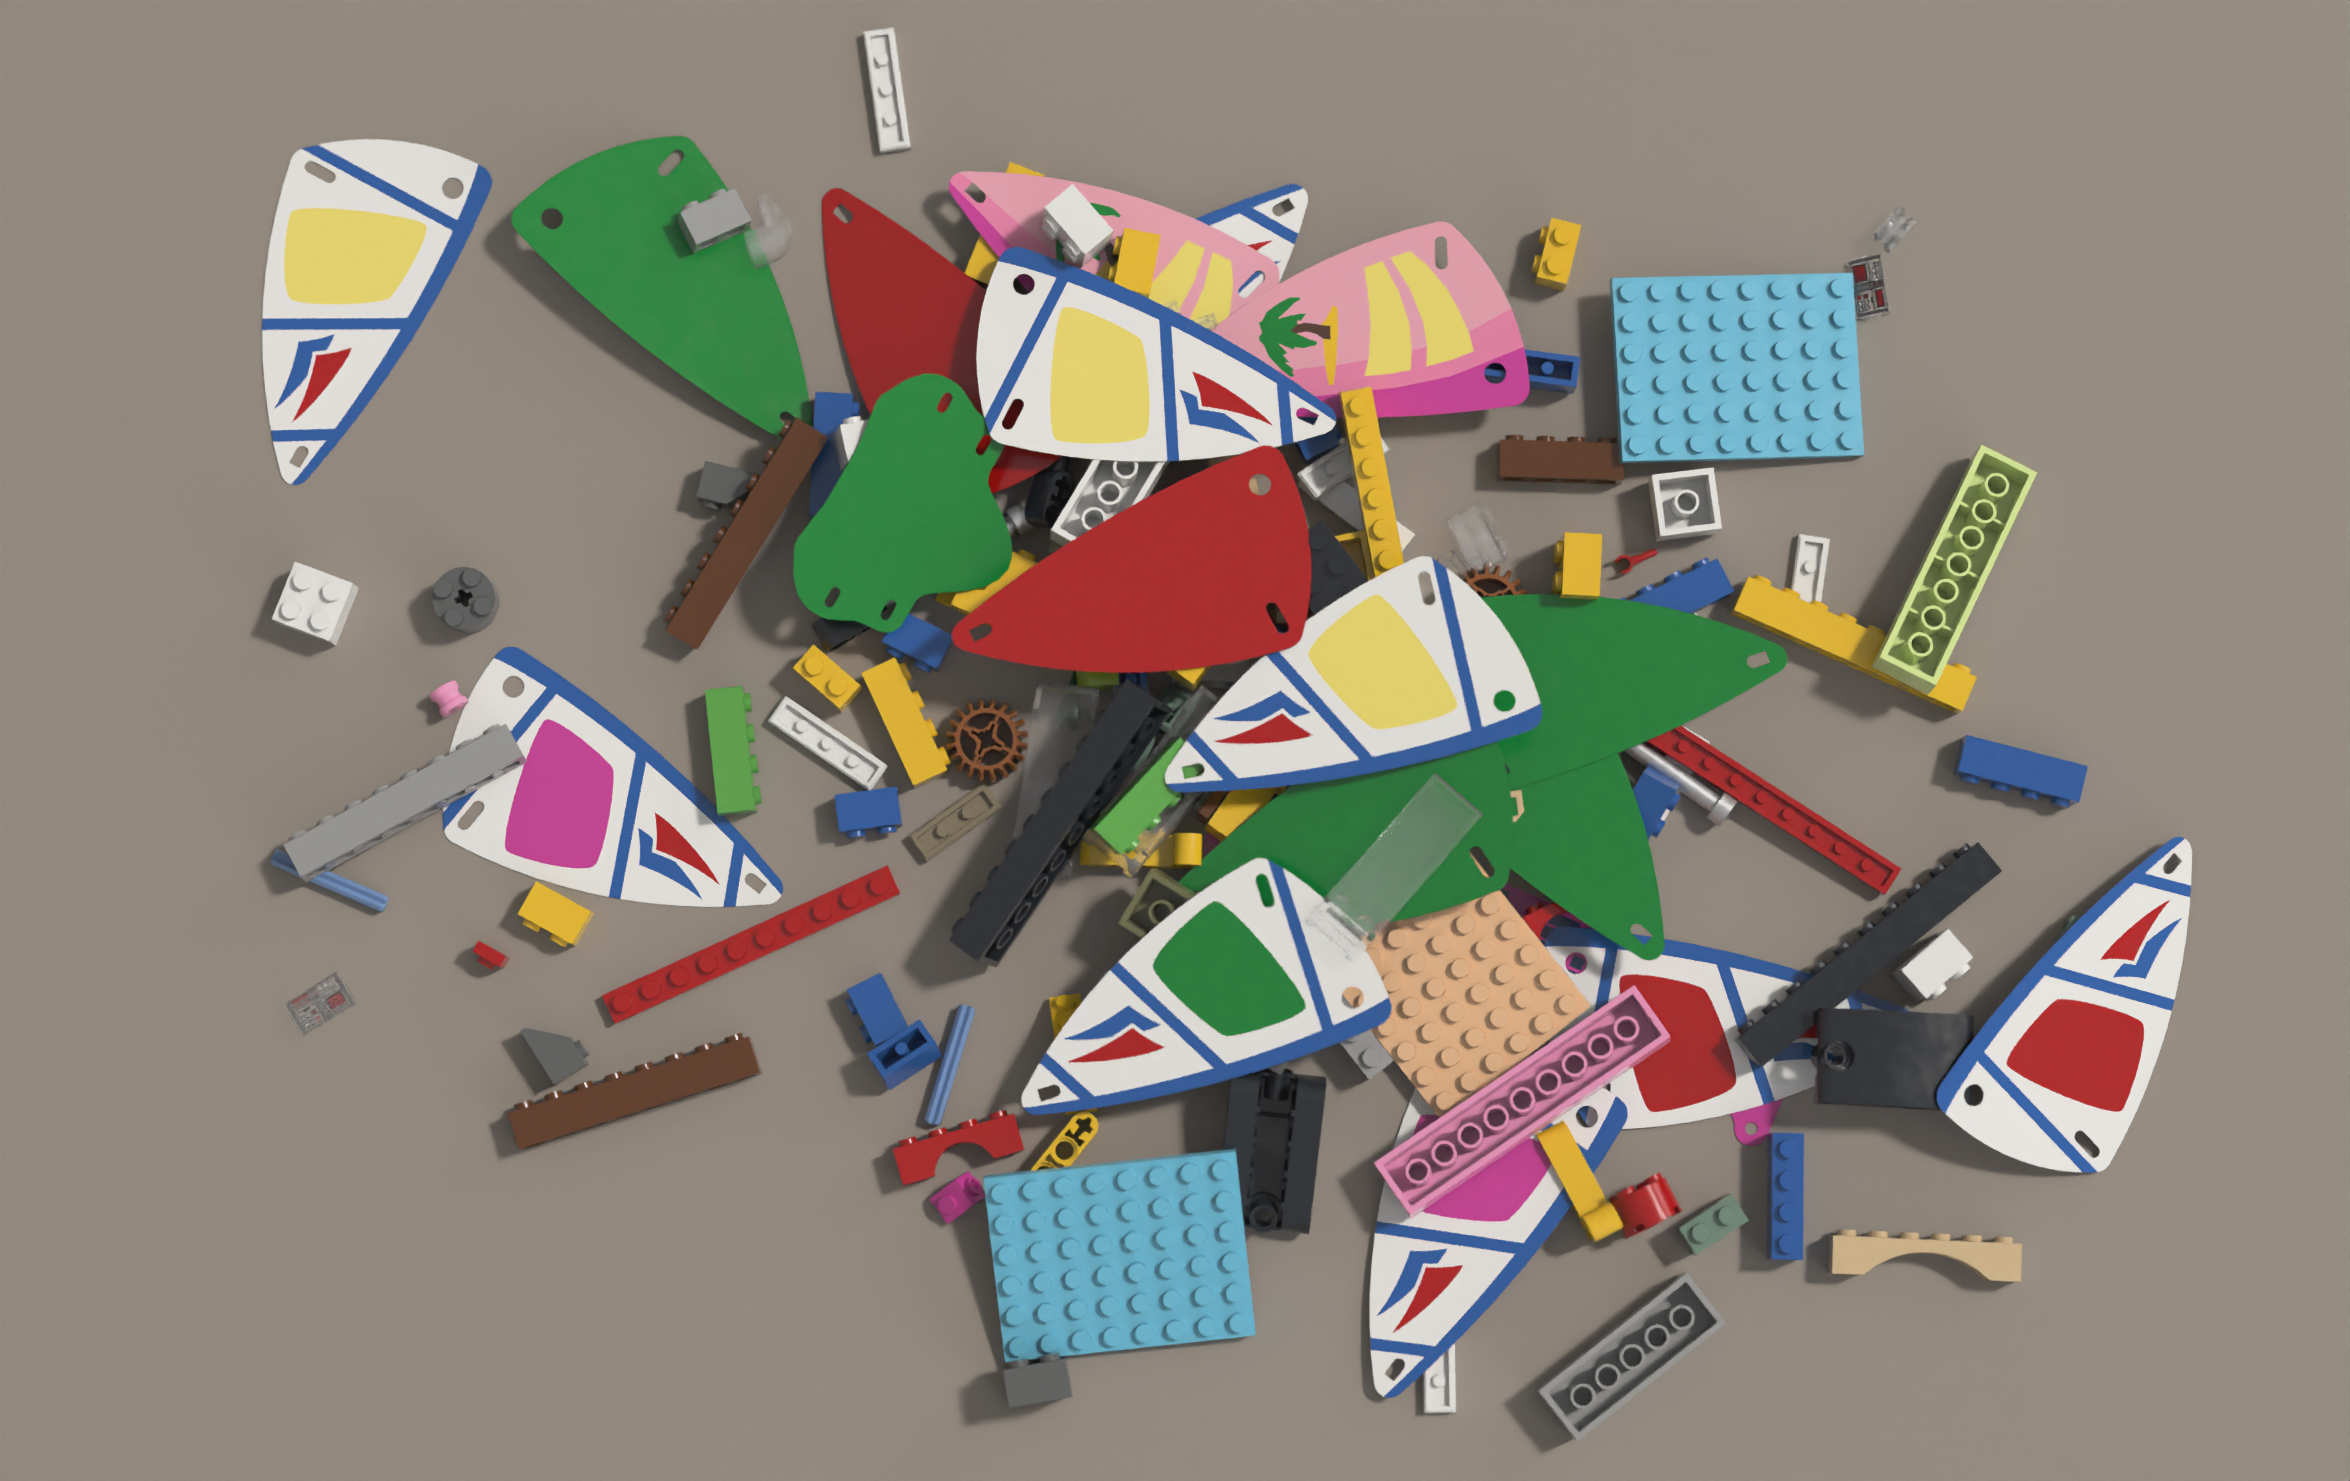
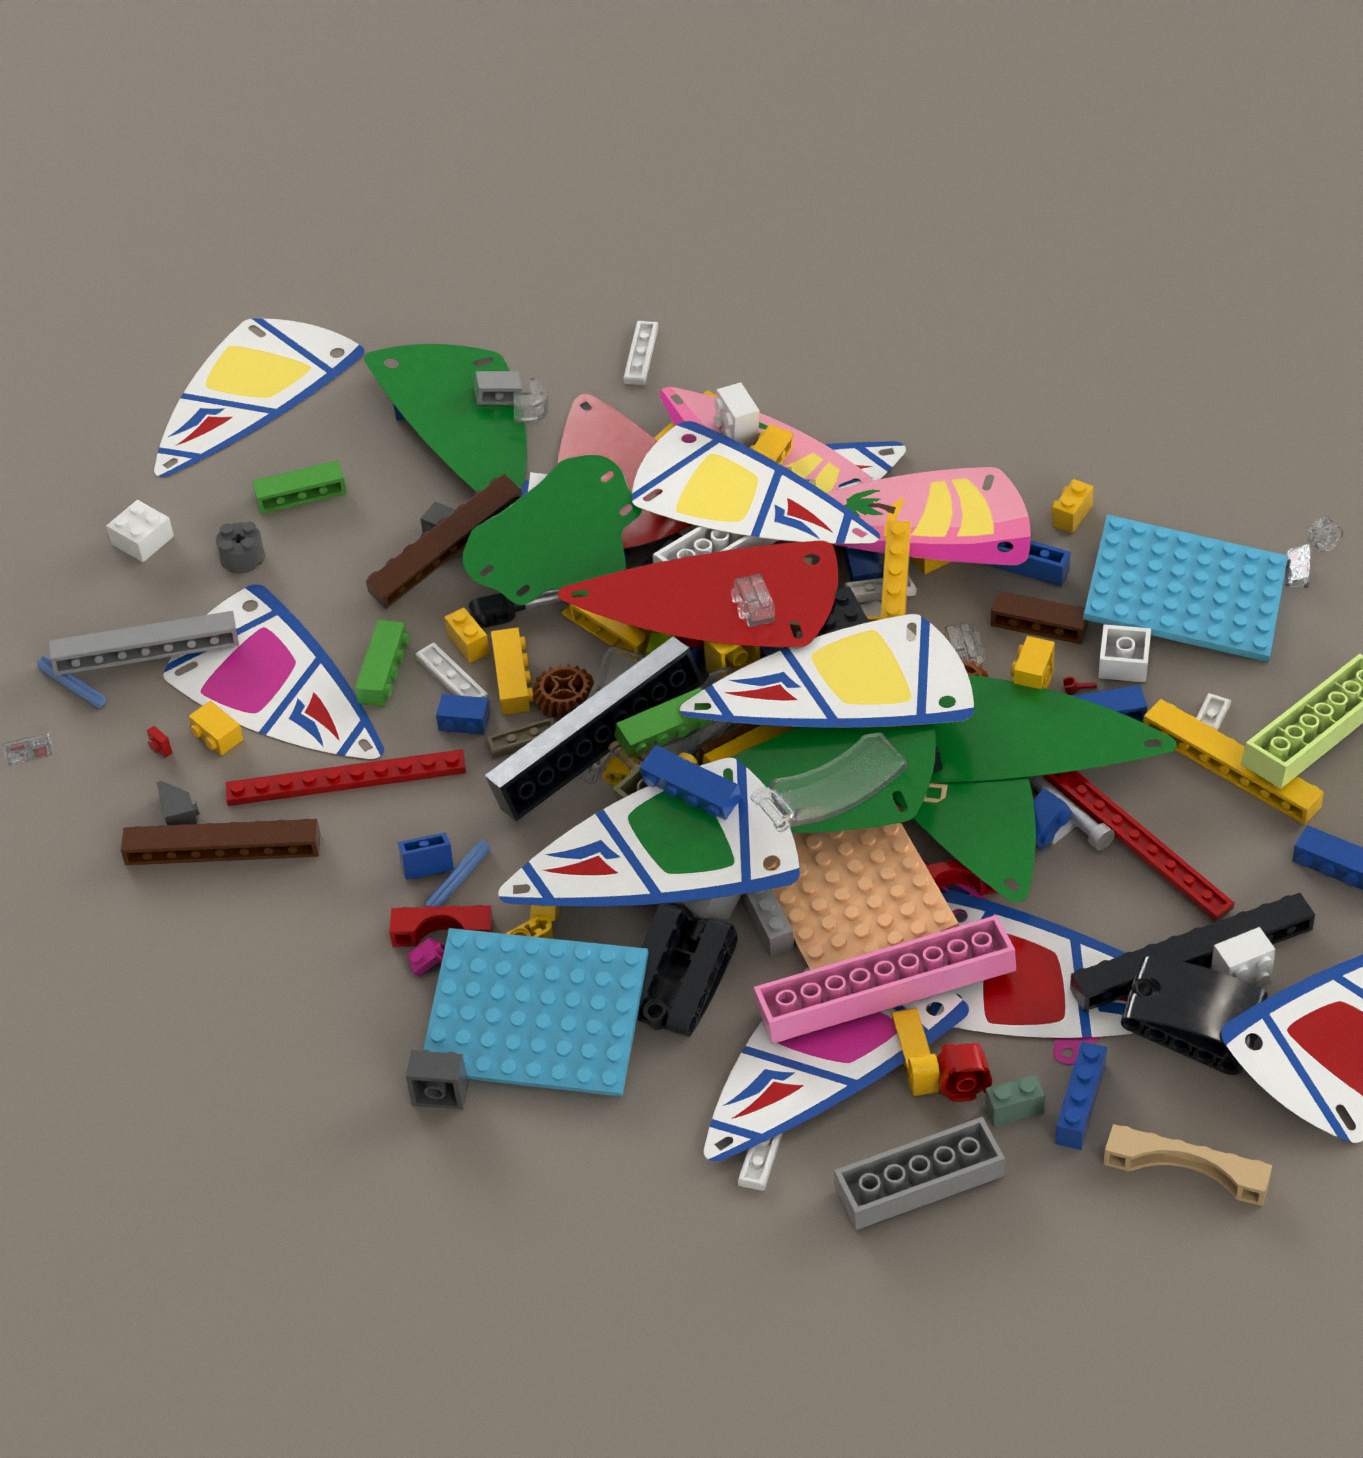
camera: 25 degrees right, 35 degrees down
bright pink wheel [429,680,469,718] -> none
blue brick [845,973,908,1047] -> none
blue brick [881,614,954,674] -> none
none -> bright green brick [252,460,347,514]
none -> blue brick [639,745,742,820]
none -> clear brick [731,574,775,627]

